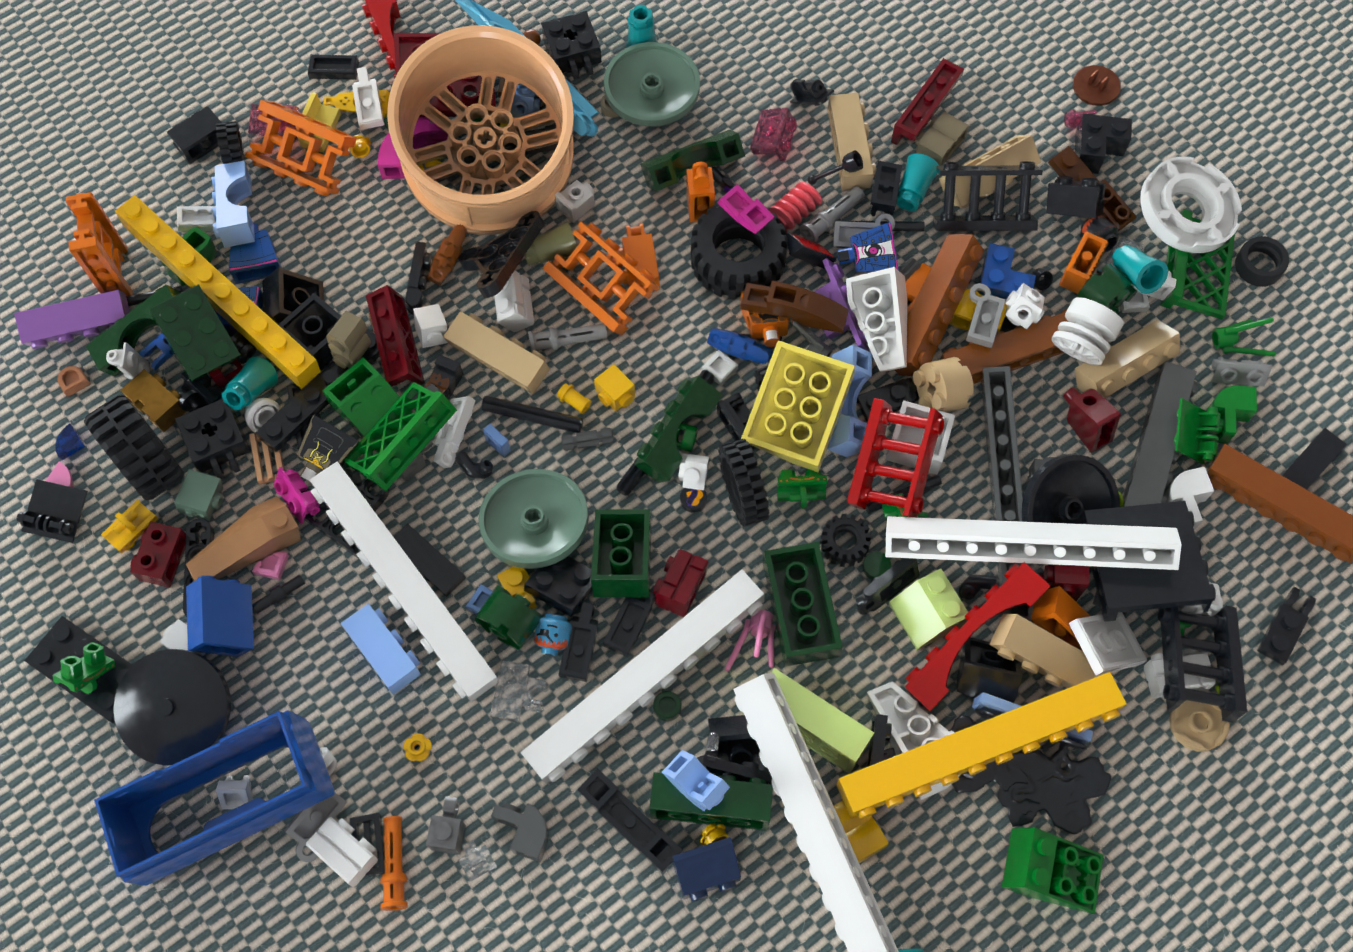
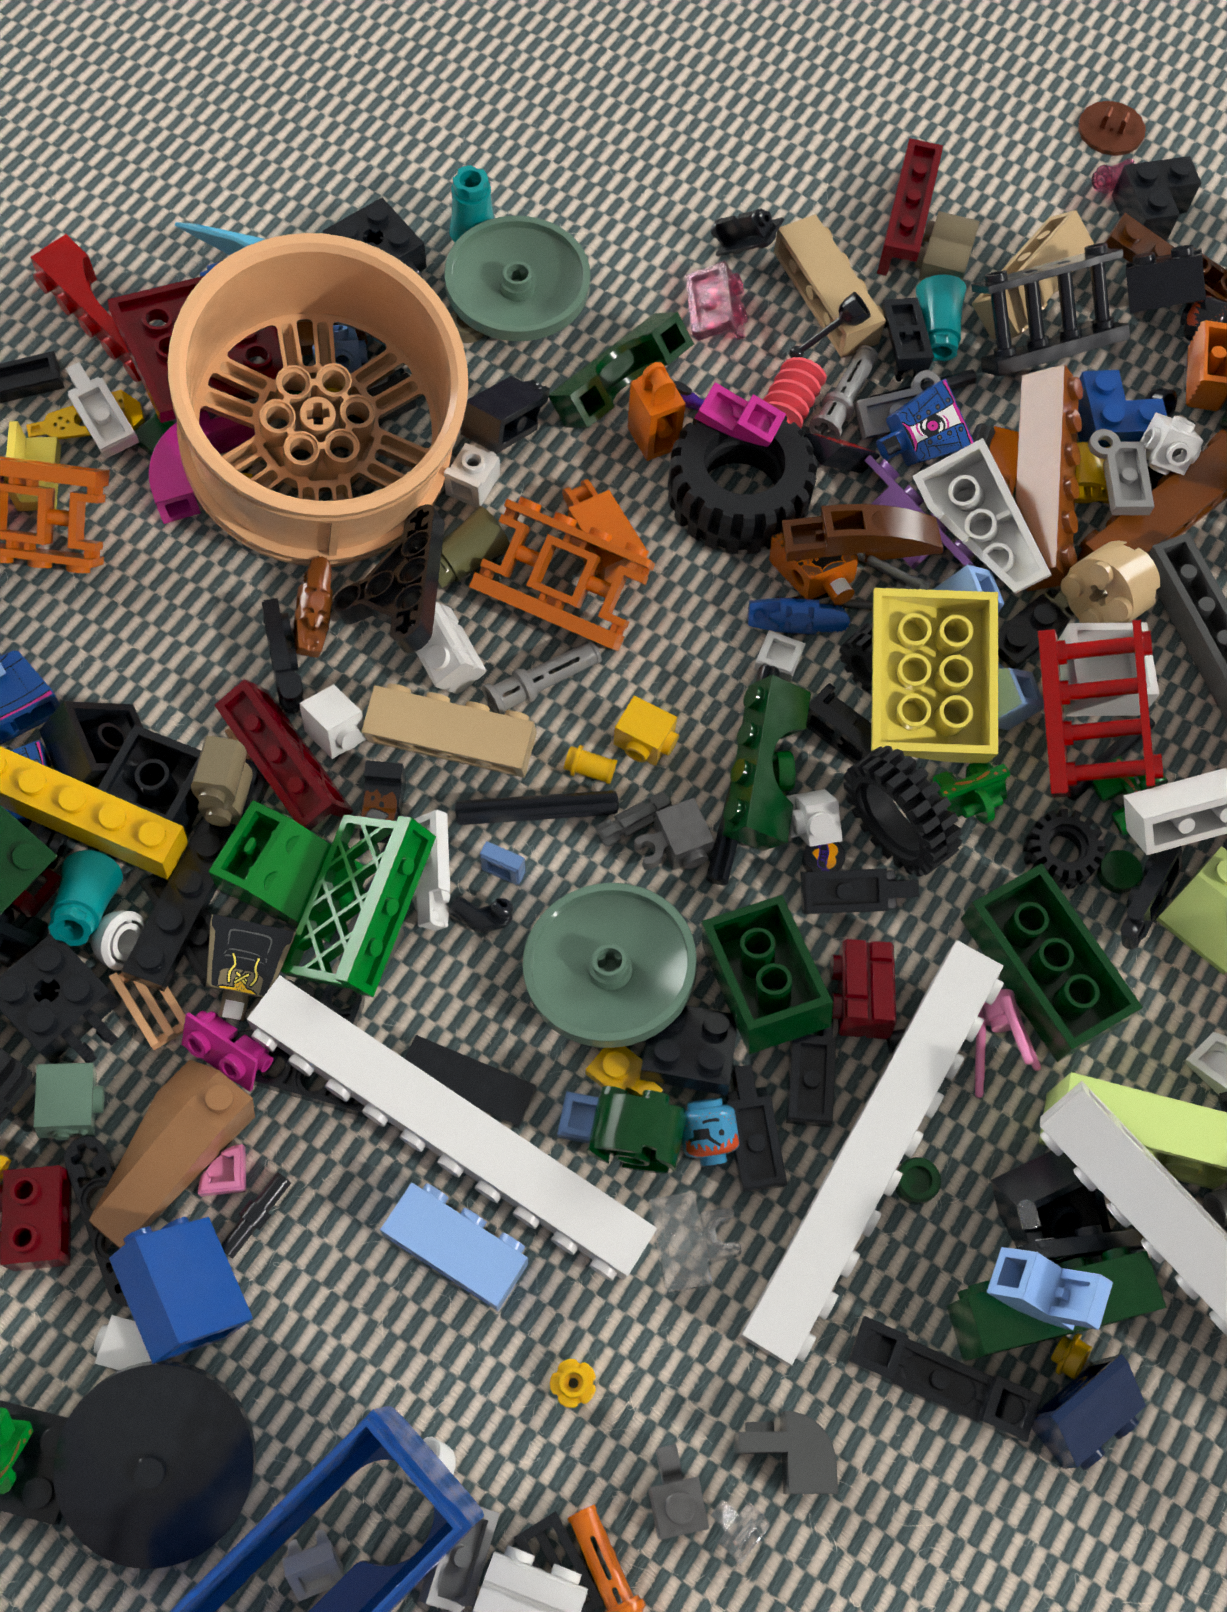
camera: 25 degrees left, 0 degrees up
yellow plate [349,135,371,158] -> none
none -> black hinge [461,376,550,454]
none -> flat silver brick [634,798,714,870]
none -> black hinge [800,869,919,914]

